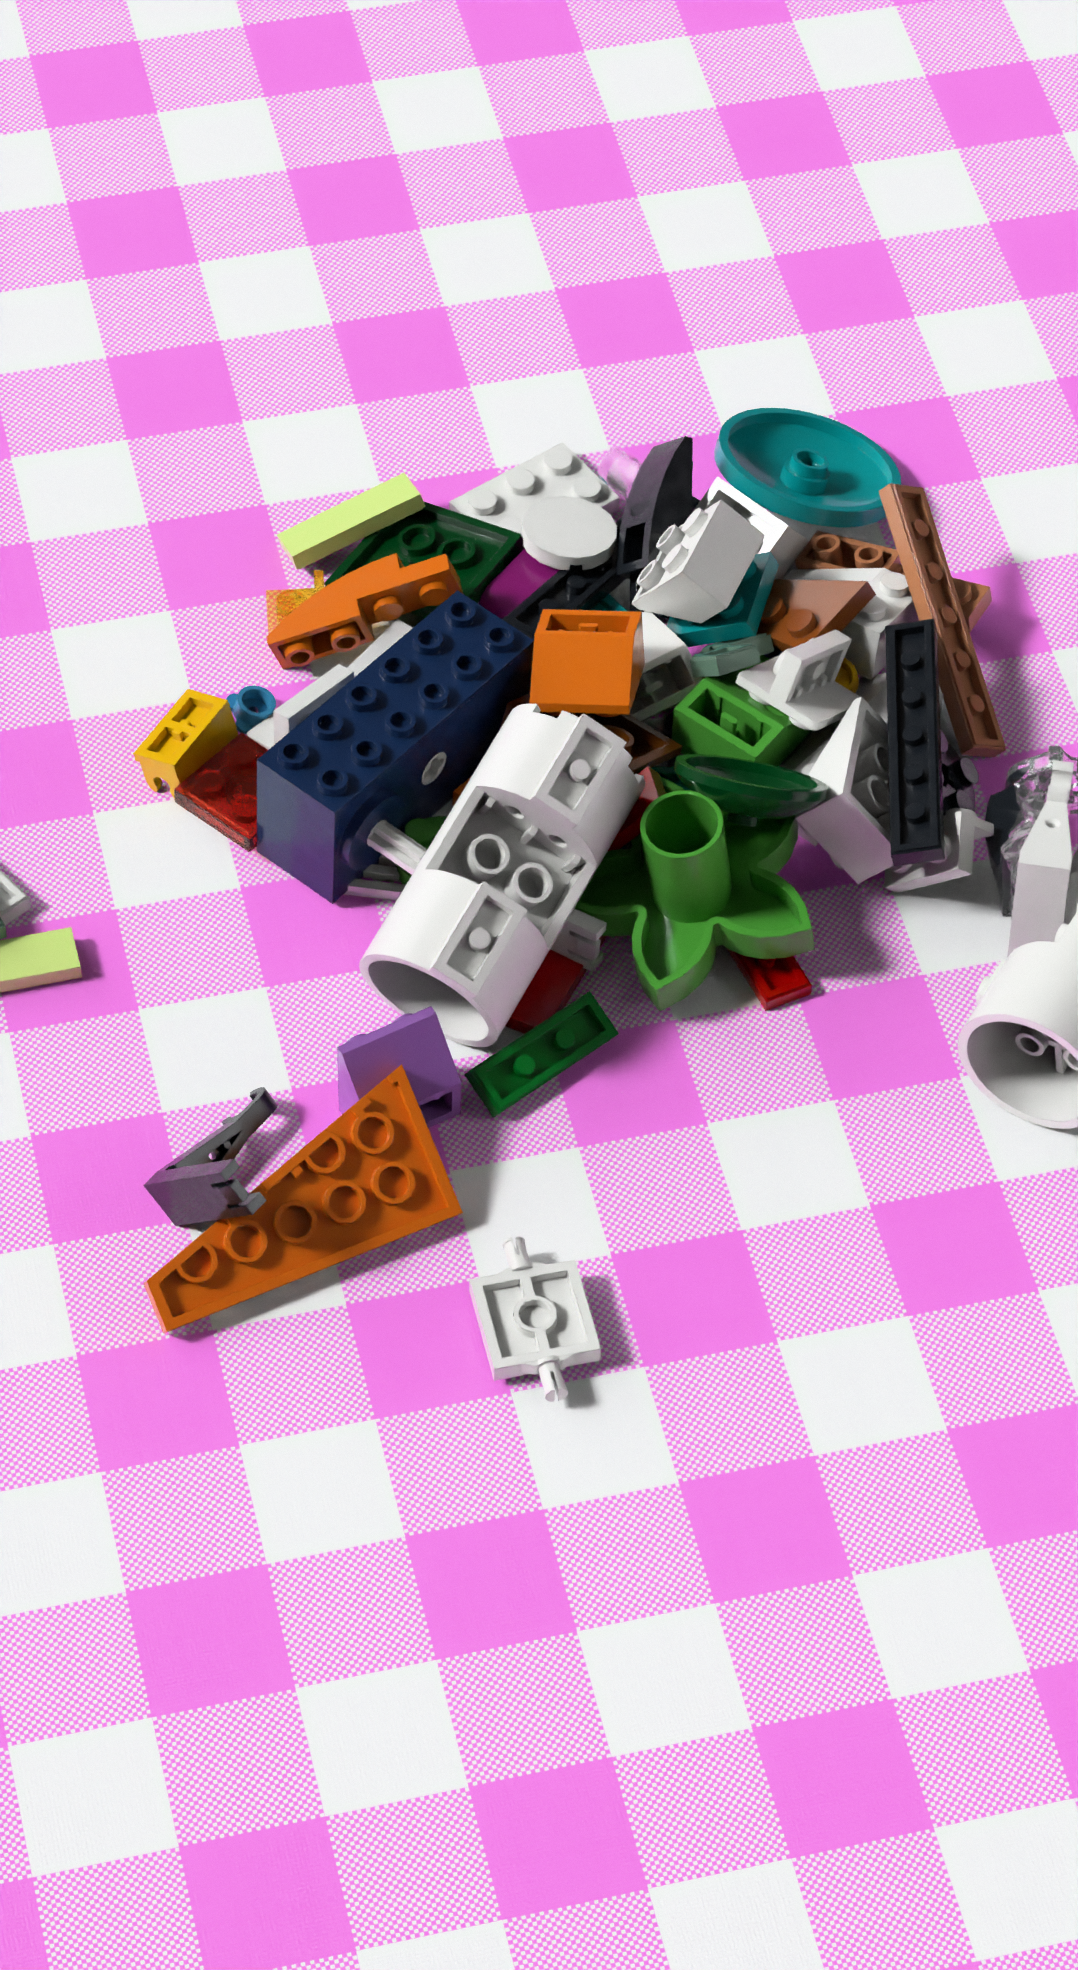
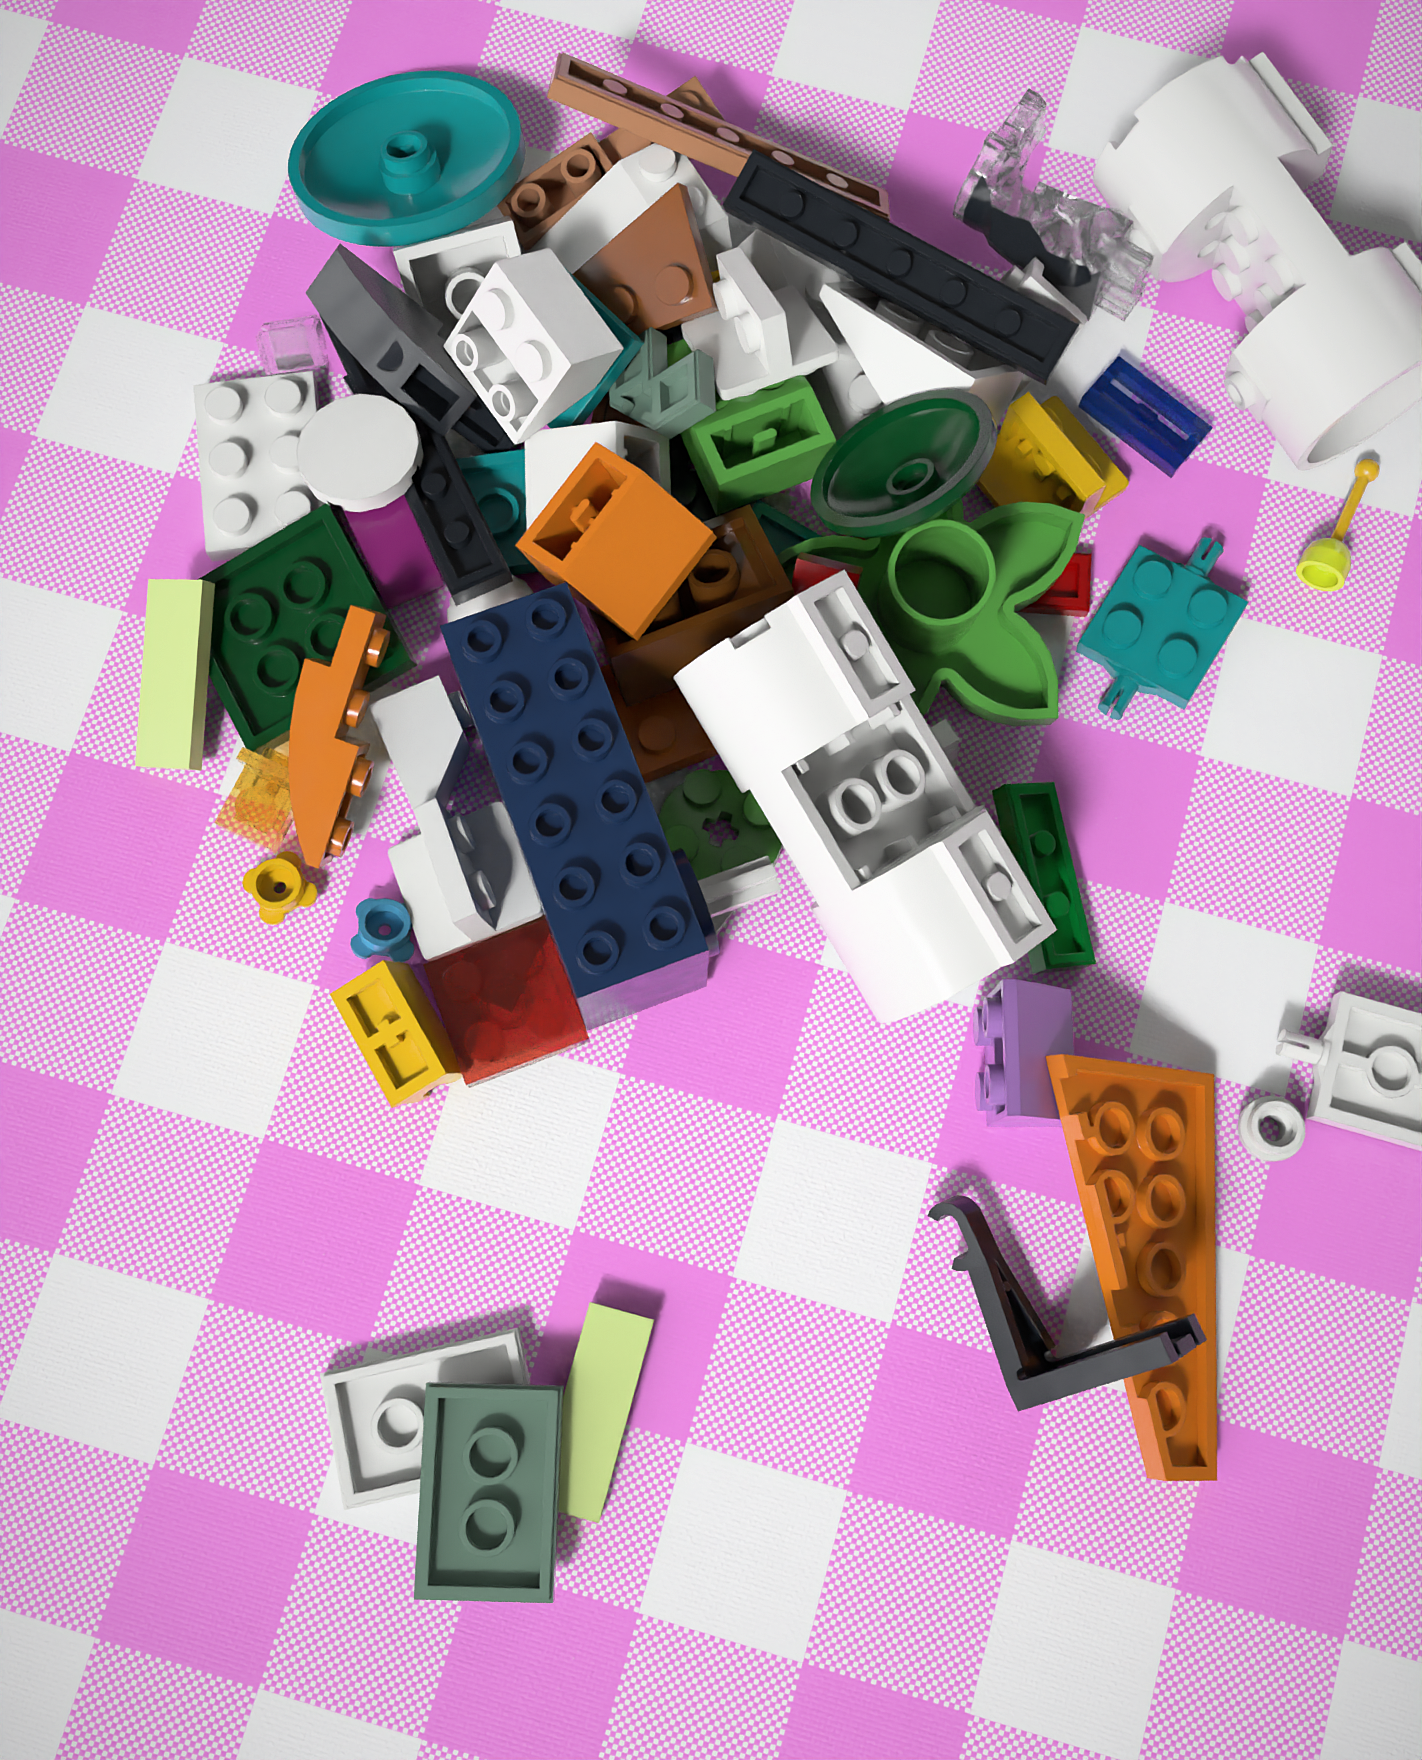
camera: 60 degrees left, 25 degrees up
white hinge [1007,760,1074,958] -> none
none -> yellow plate [242,851,318,925]
none -> yellow bracket [976,392,1129,520]
none -> teal plate [1076,537,1249,720]
none -> clear blue tile [1078,356,1213,478]
none -> white plate [1238,1096,1305,1162]
none -> neon yellow hinge [1296,458,1380,591]

